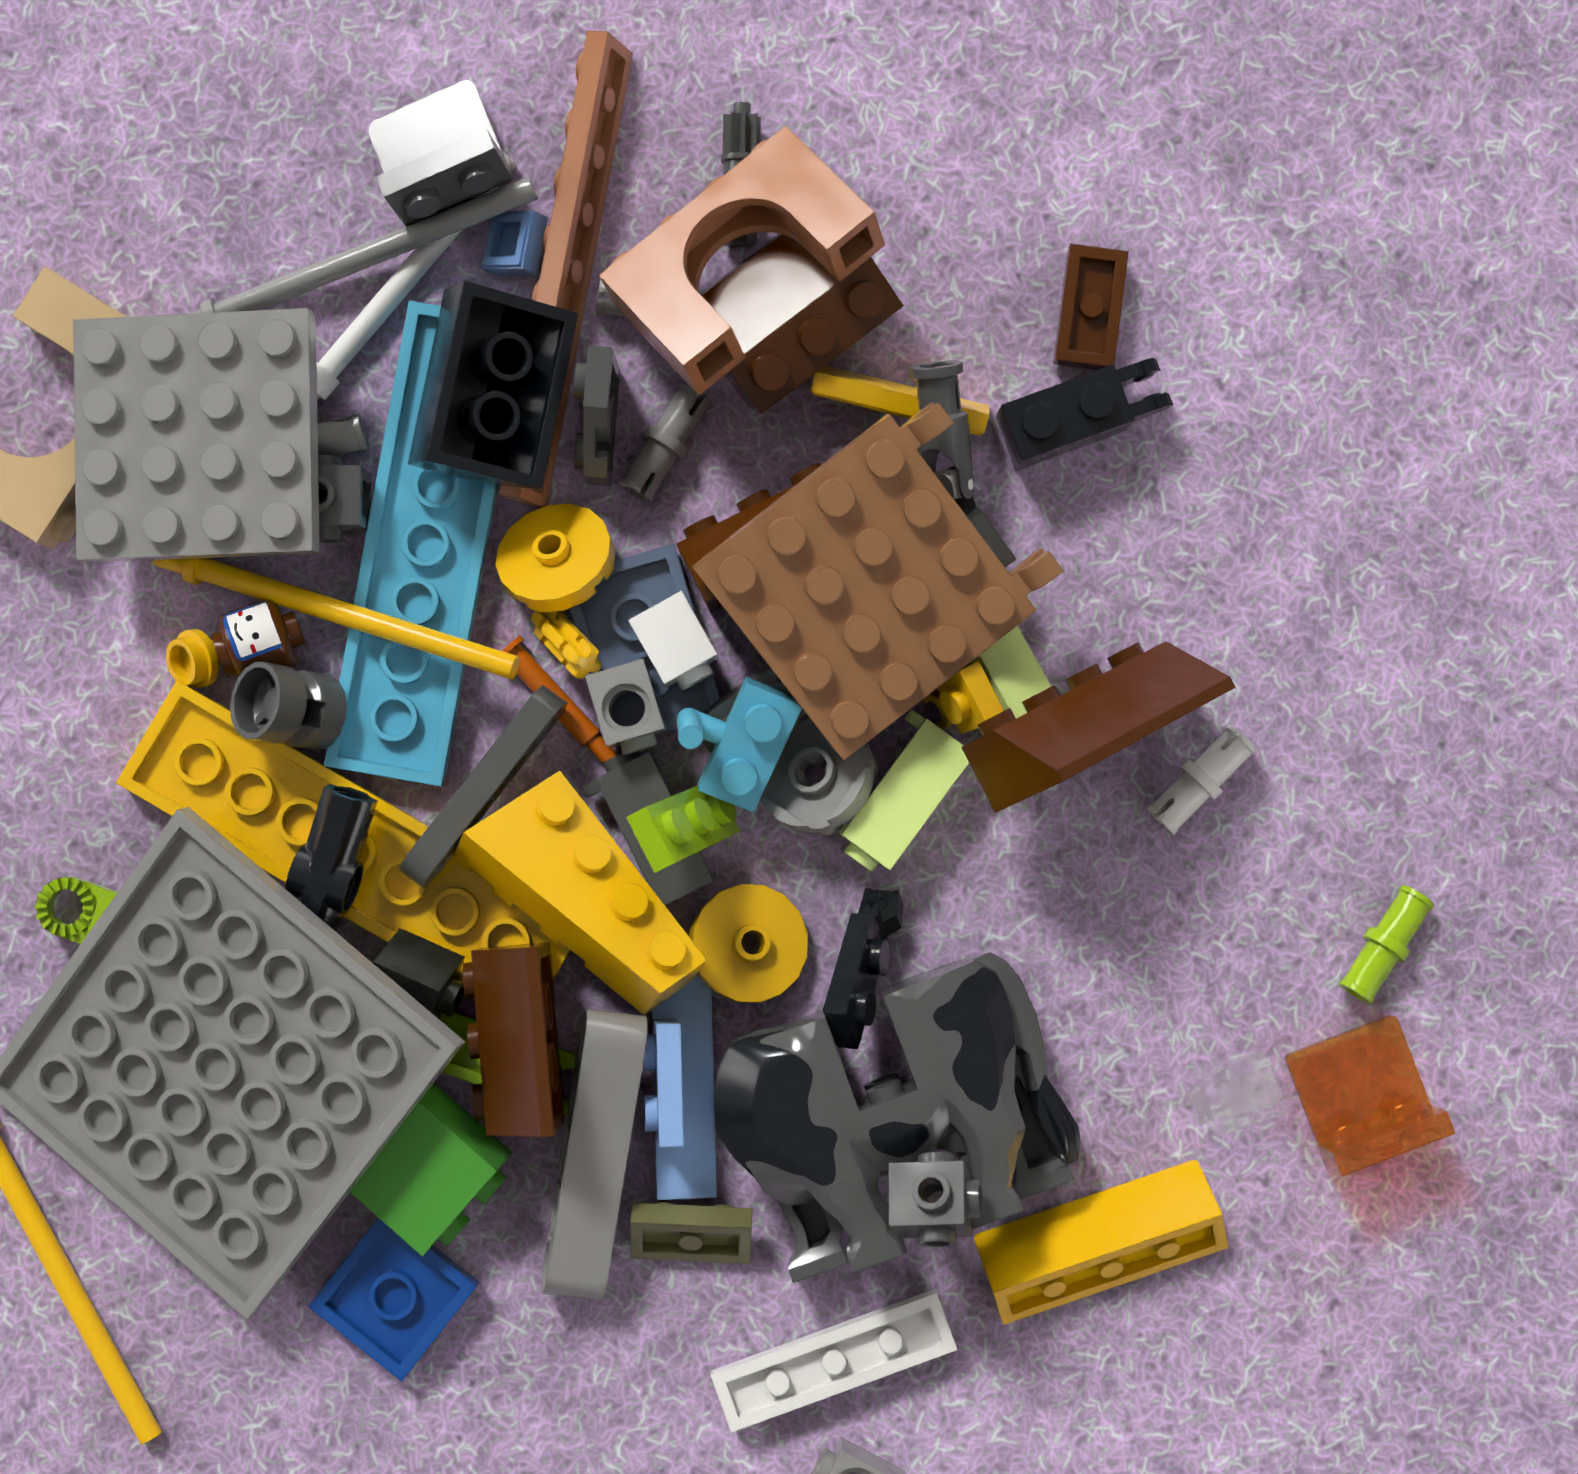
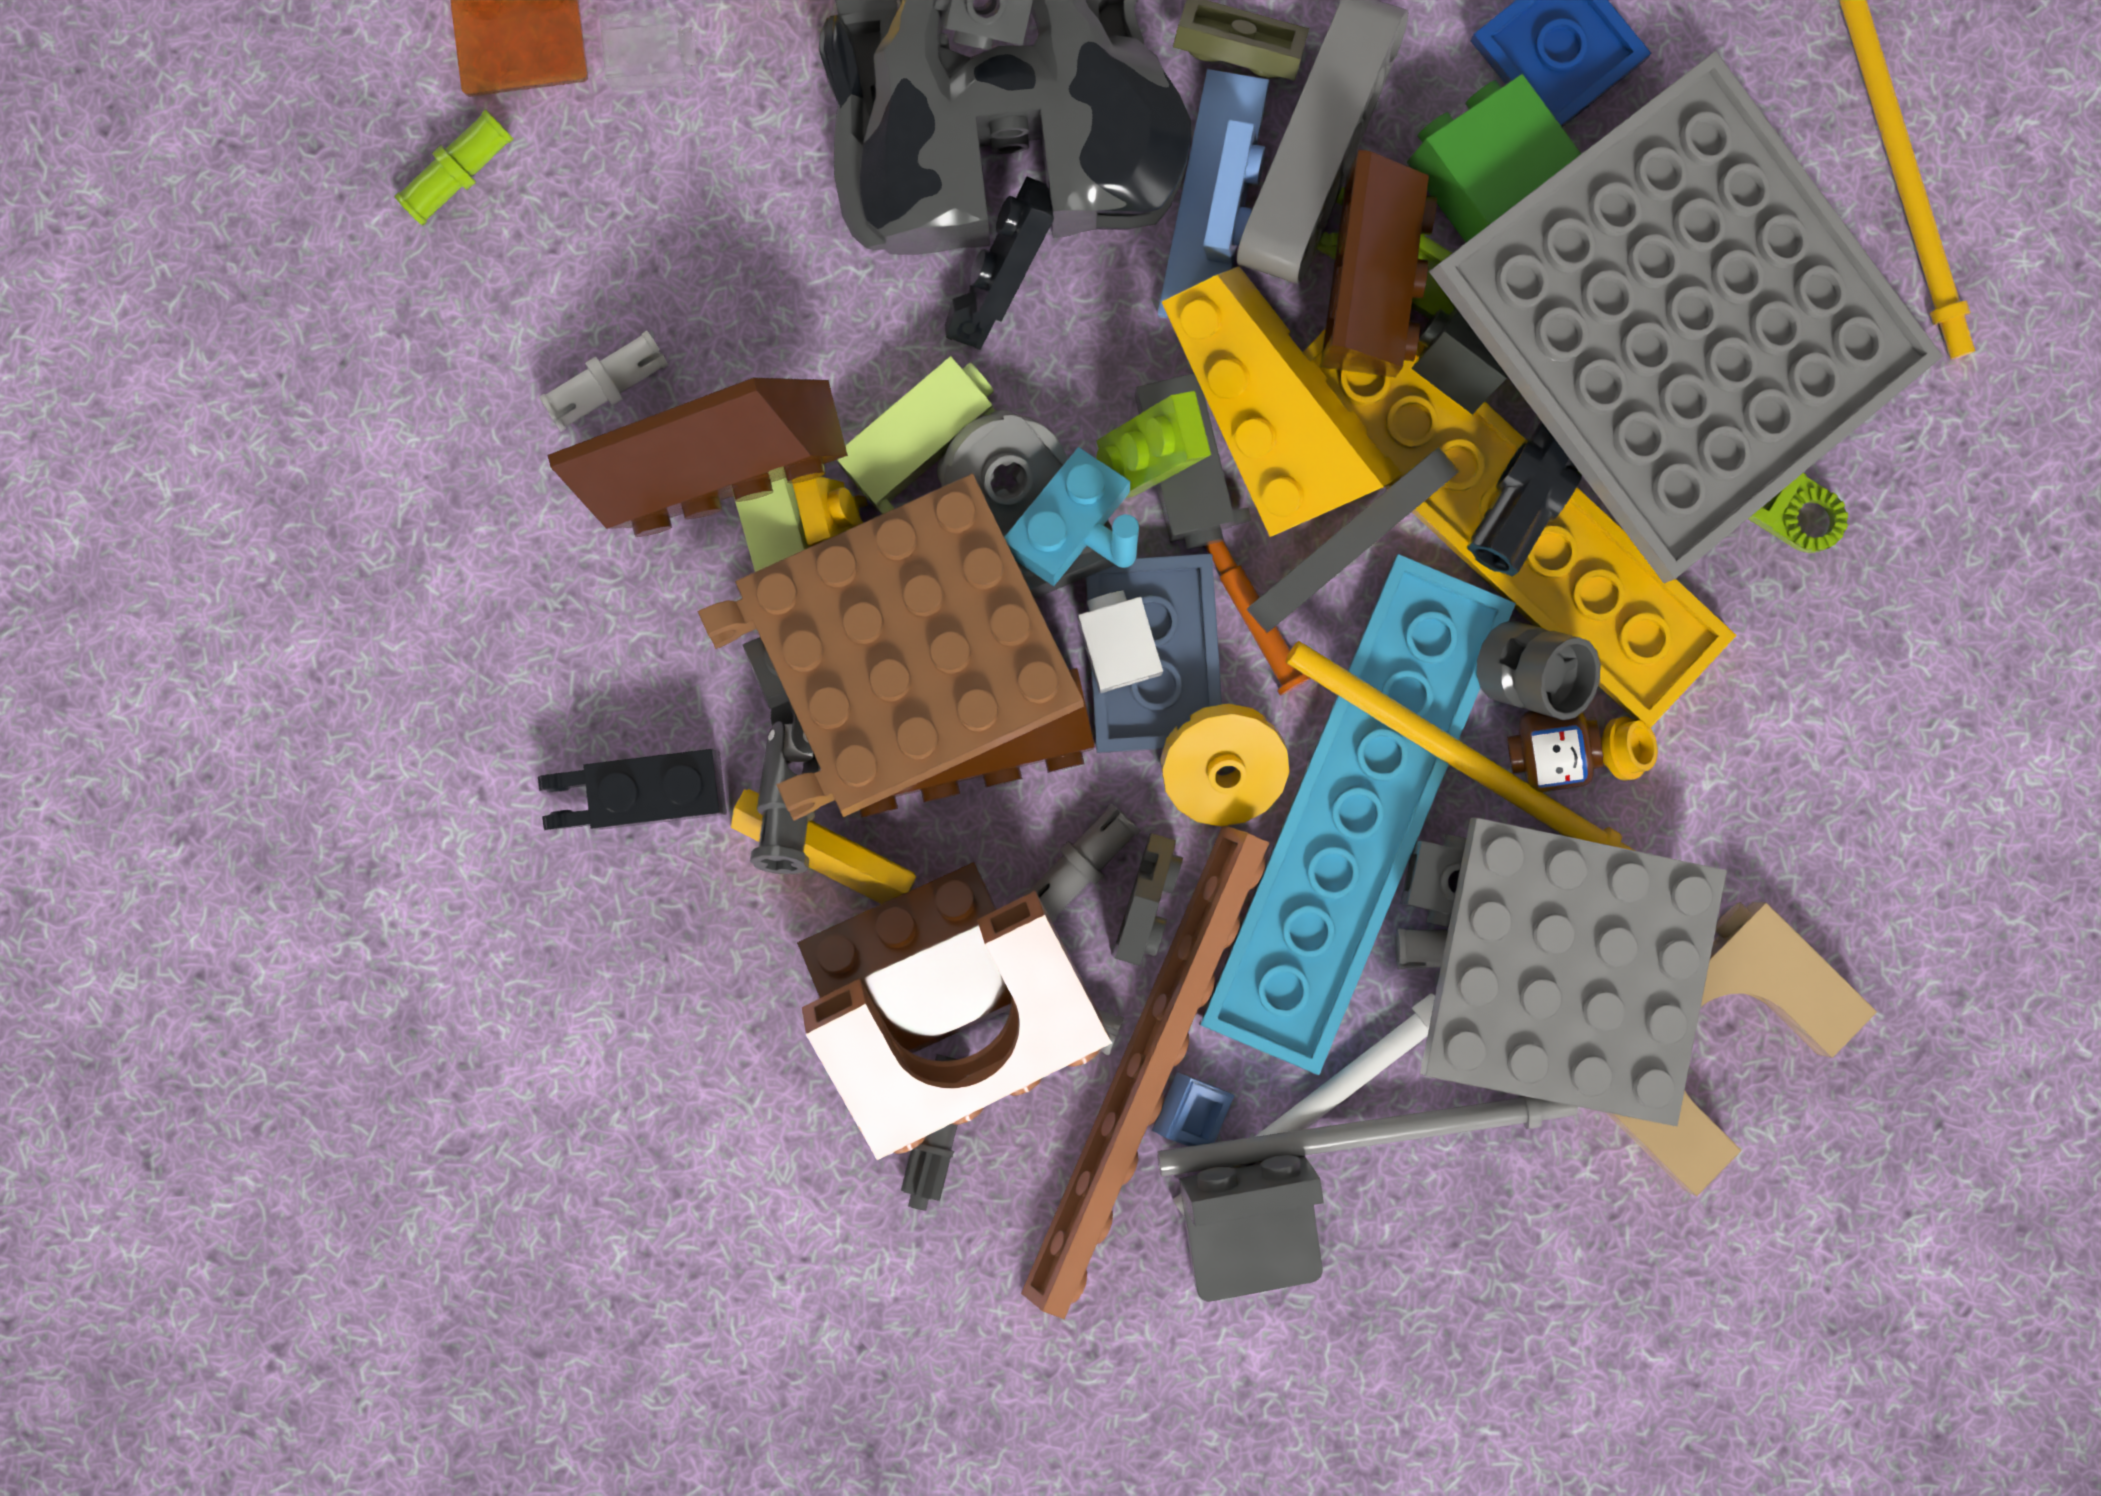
camera: 165 degrees left, 0 degrees up
black slope [407,280,579,490] -> none
yellow axle [530,611,602,679] -> none
light grey brick [585,658,667,755] -> none
yellow plate [689,884,808,1003] -> none
reddish brown plate [1053,243,1129,370] -> none

